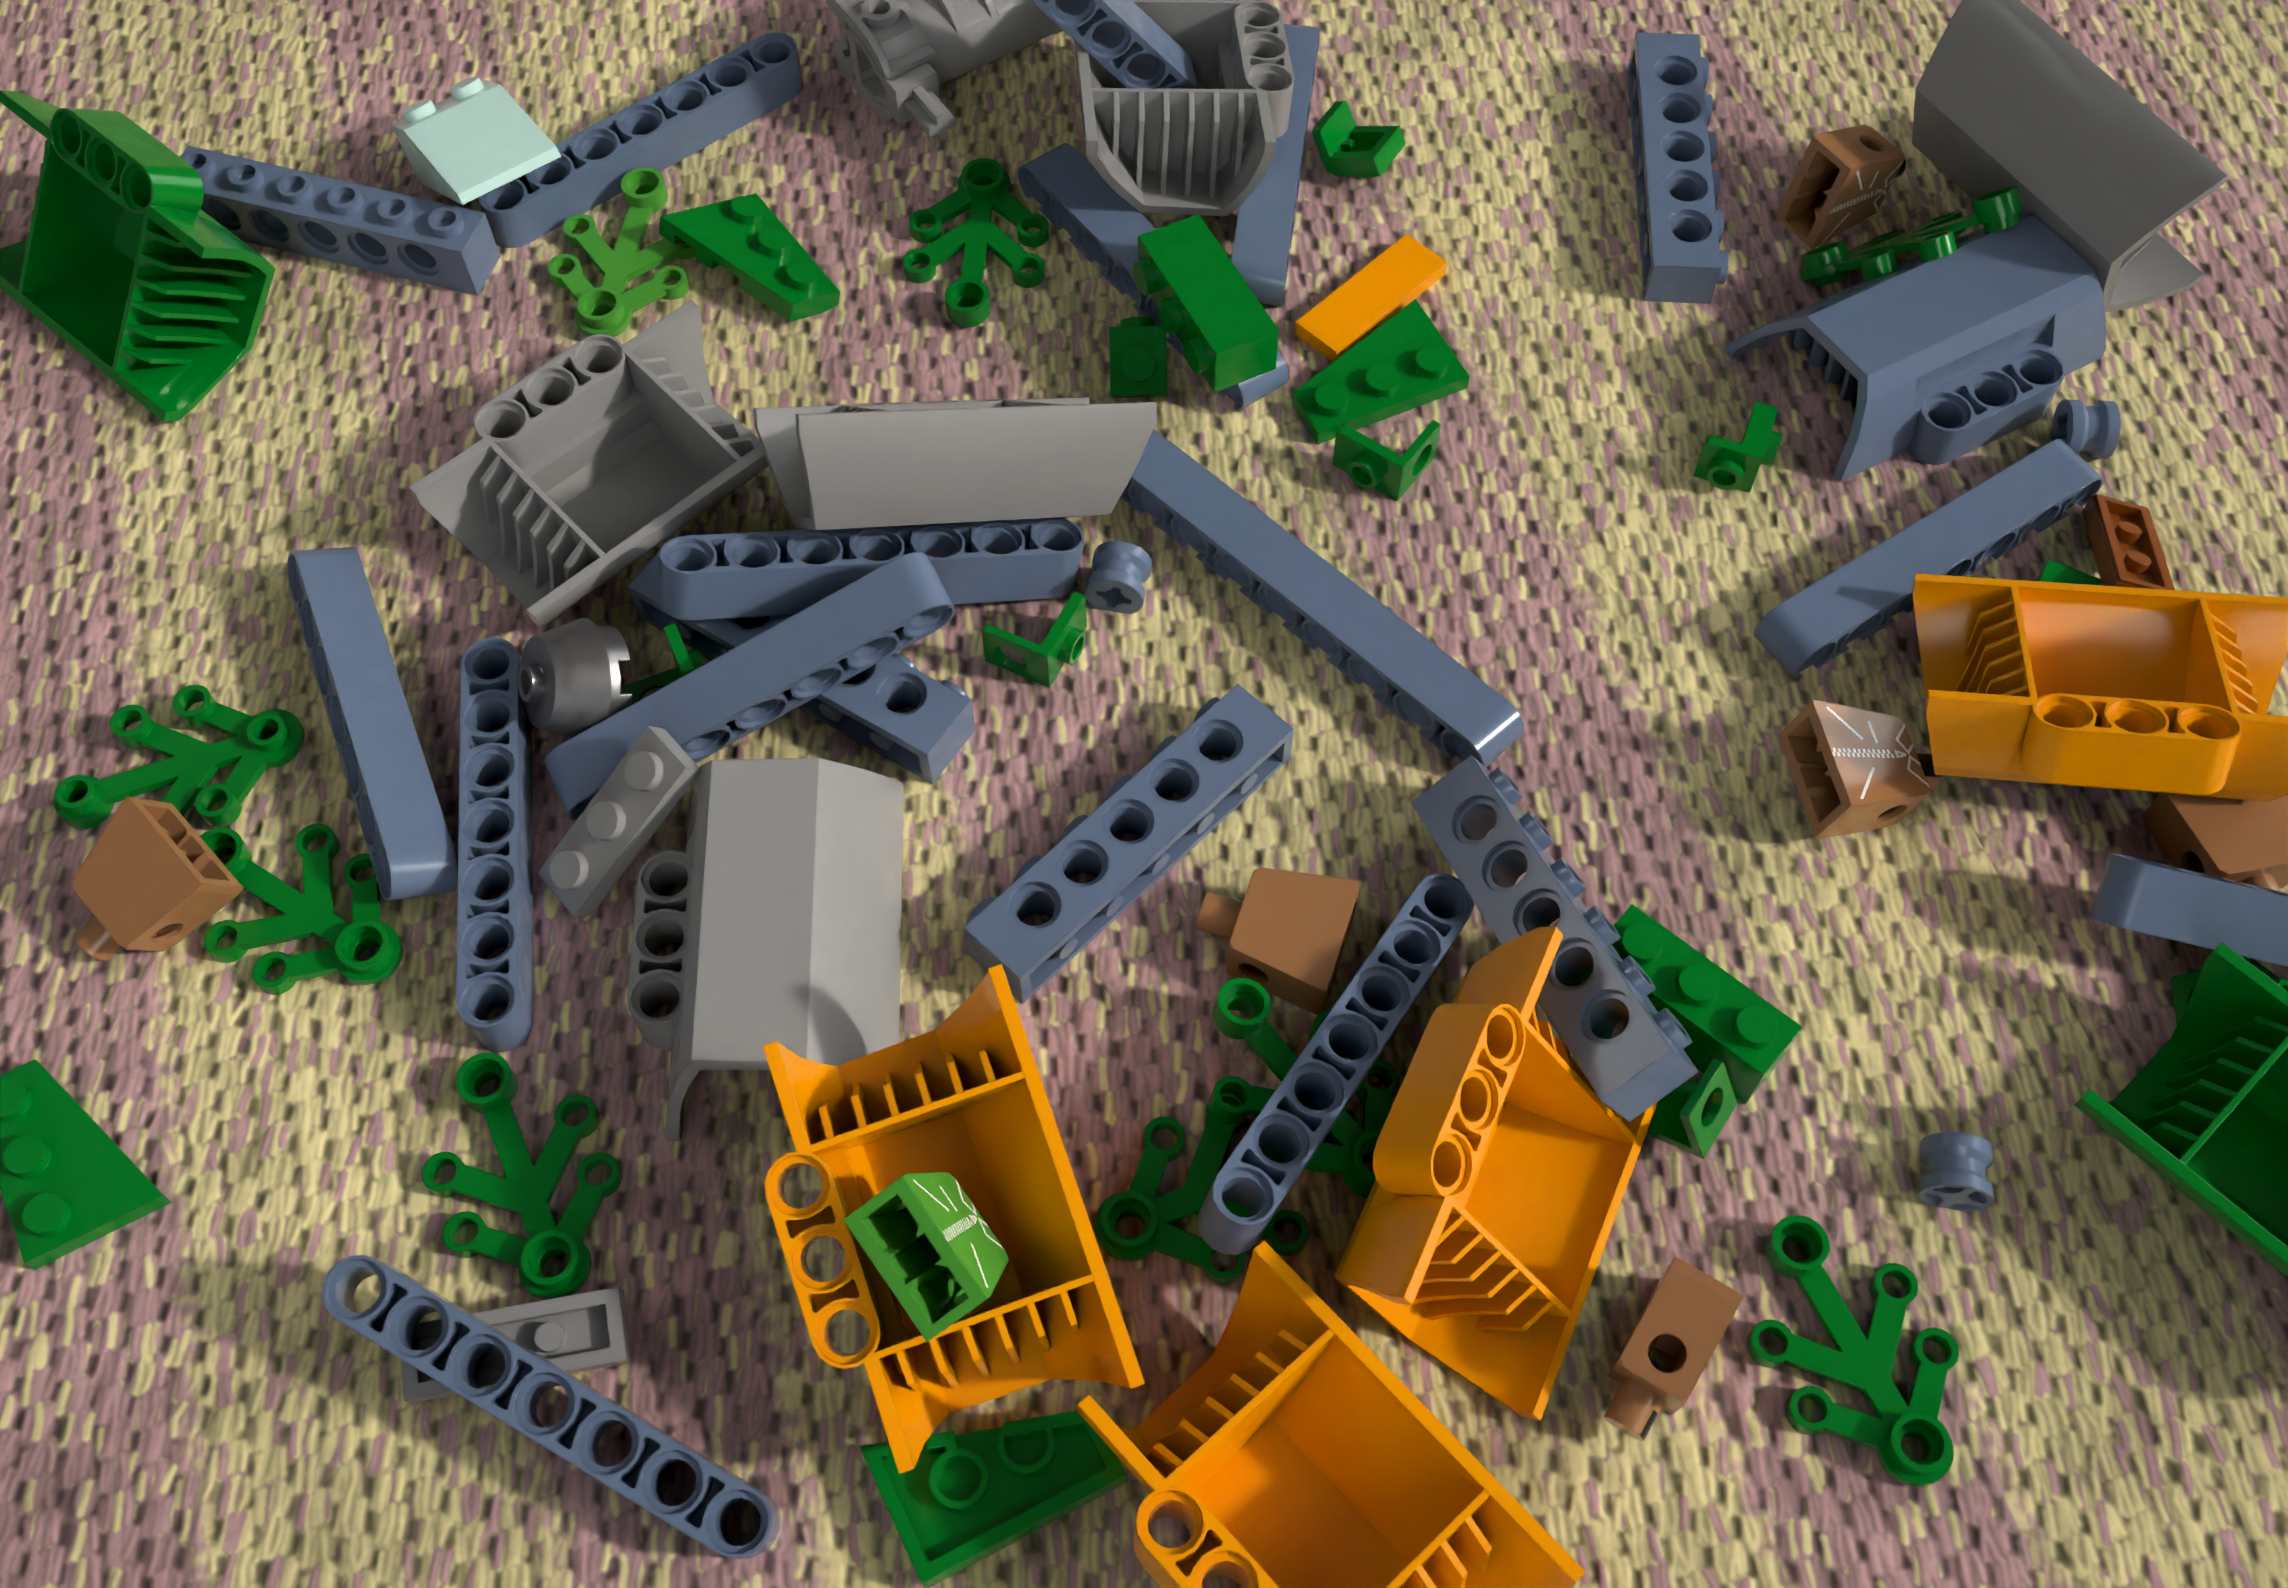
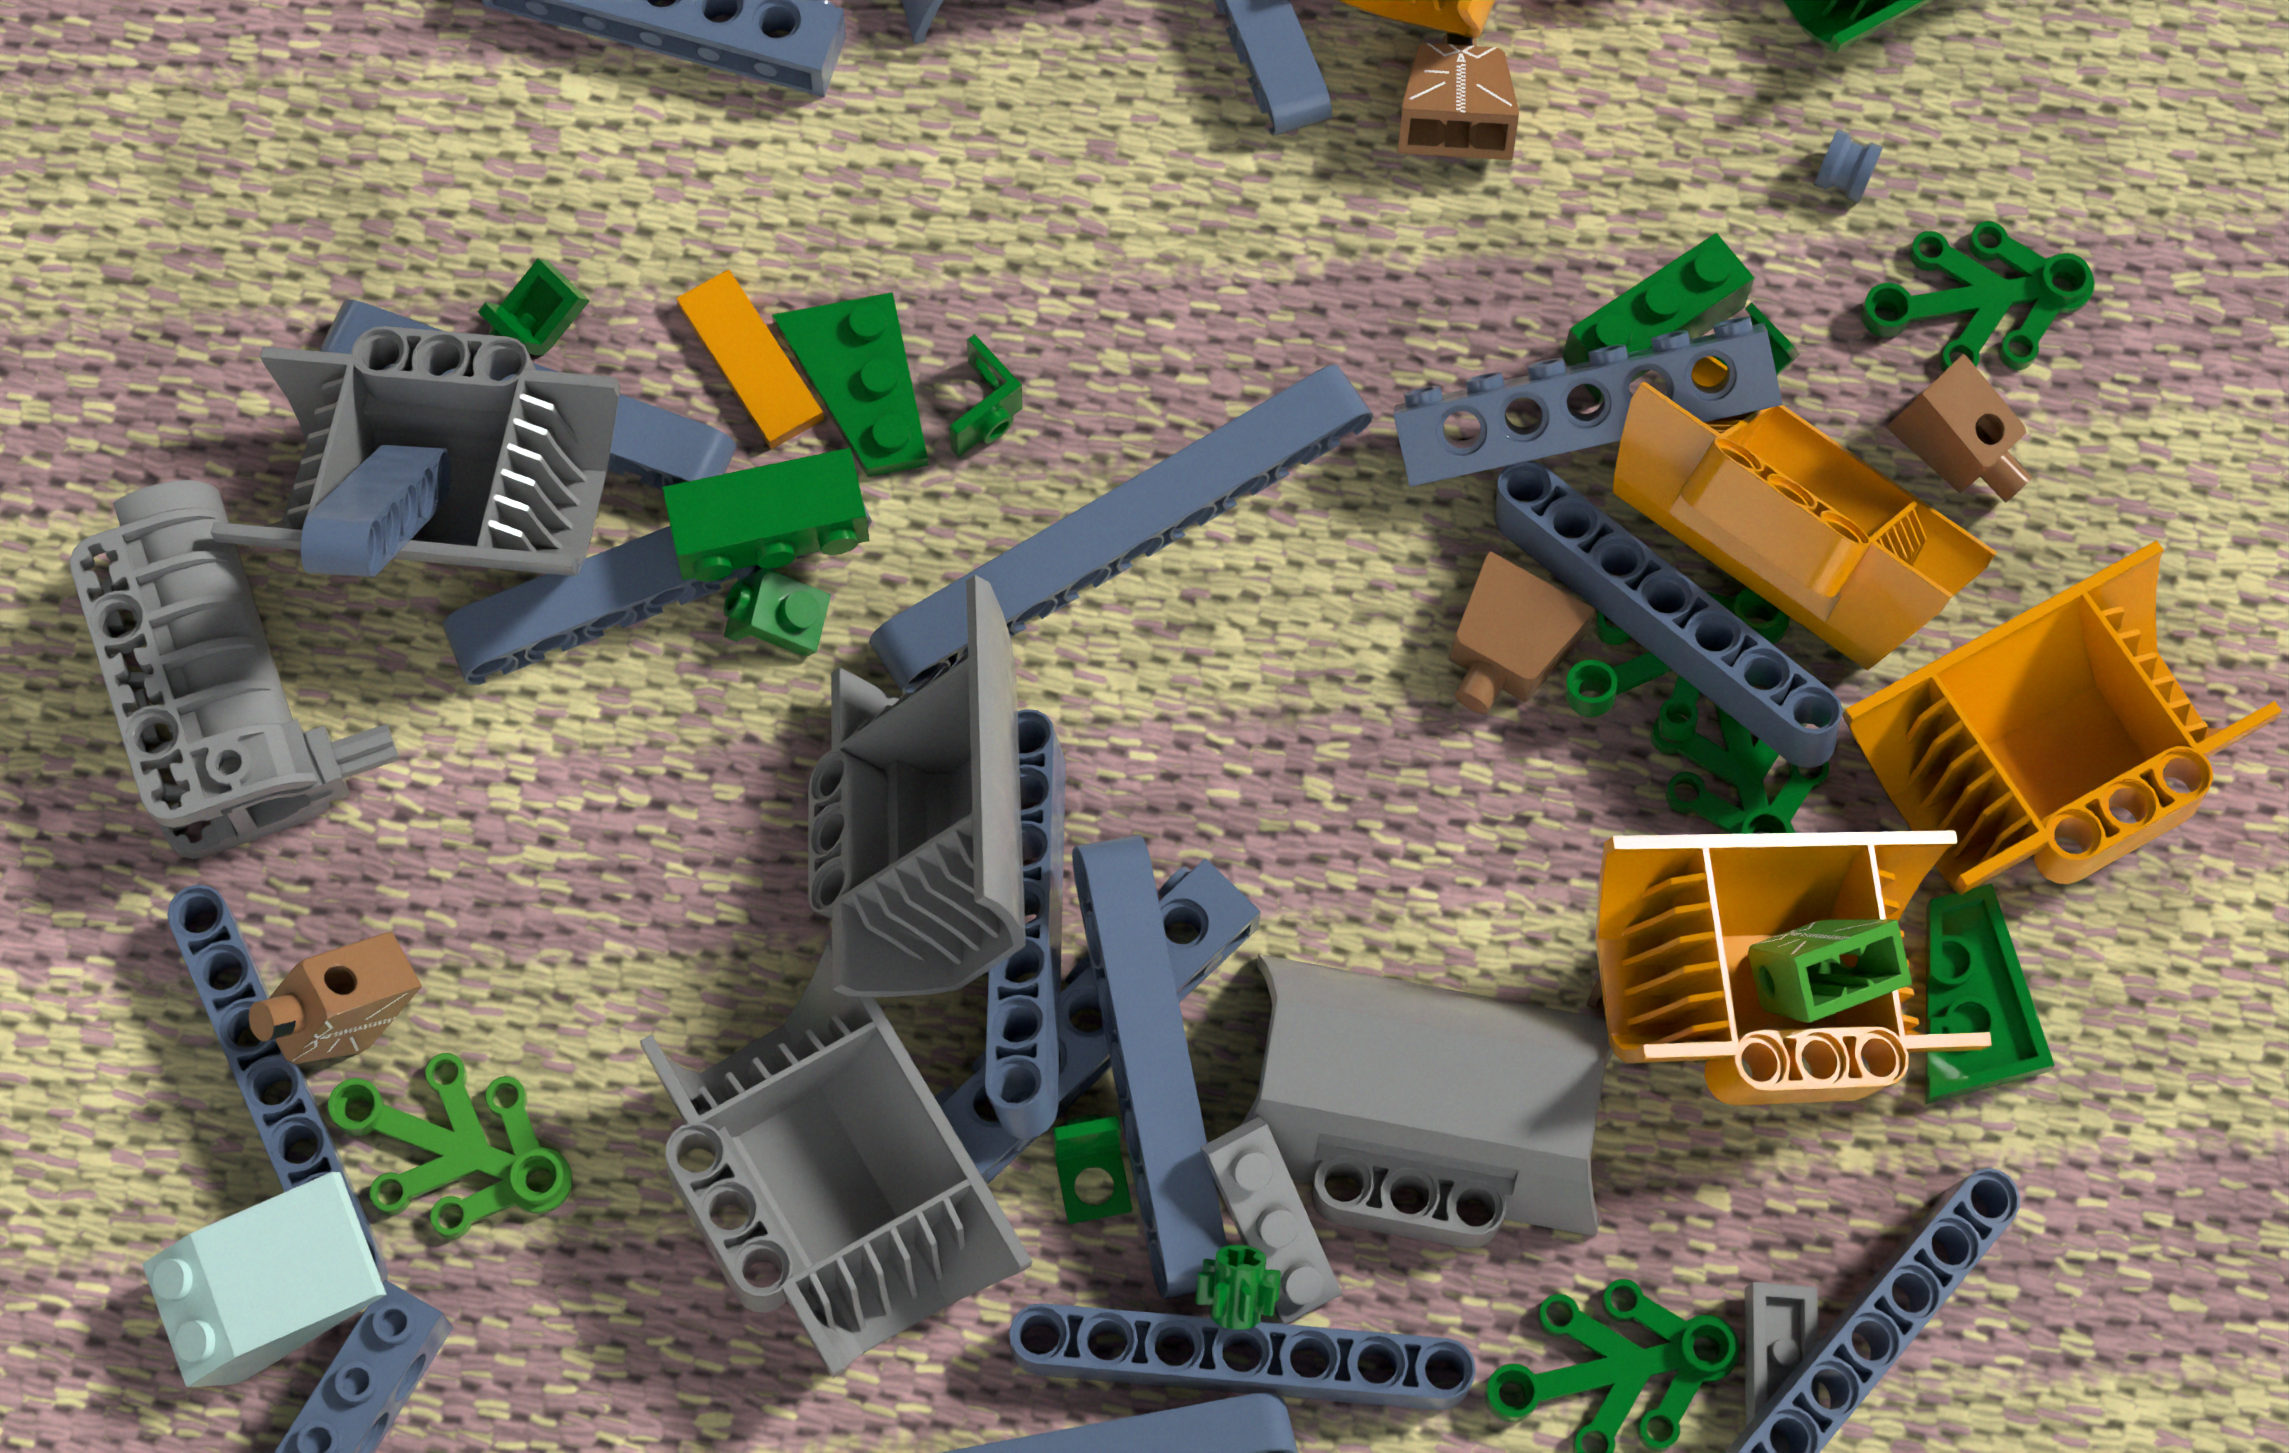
camera: 80 degrees left, 10 degrees up
flat silver cone [518,618,632,738] -> none
green wing [659,193,840,322] -> none
green plant [903,158,1049,327] -> none
sand blue brick [963,684,1294,1004] -> none
green bracket [981,591,1087,688] -> none
sand blue wheel [1084,541,1152,614] -> none
green bracket [1693,401,1782,493] -> none
none -> medium nougat torso [249,931,422,1064]
none -> green gear [1195,1245,1281,1330]

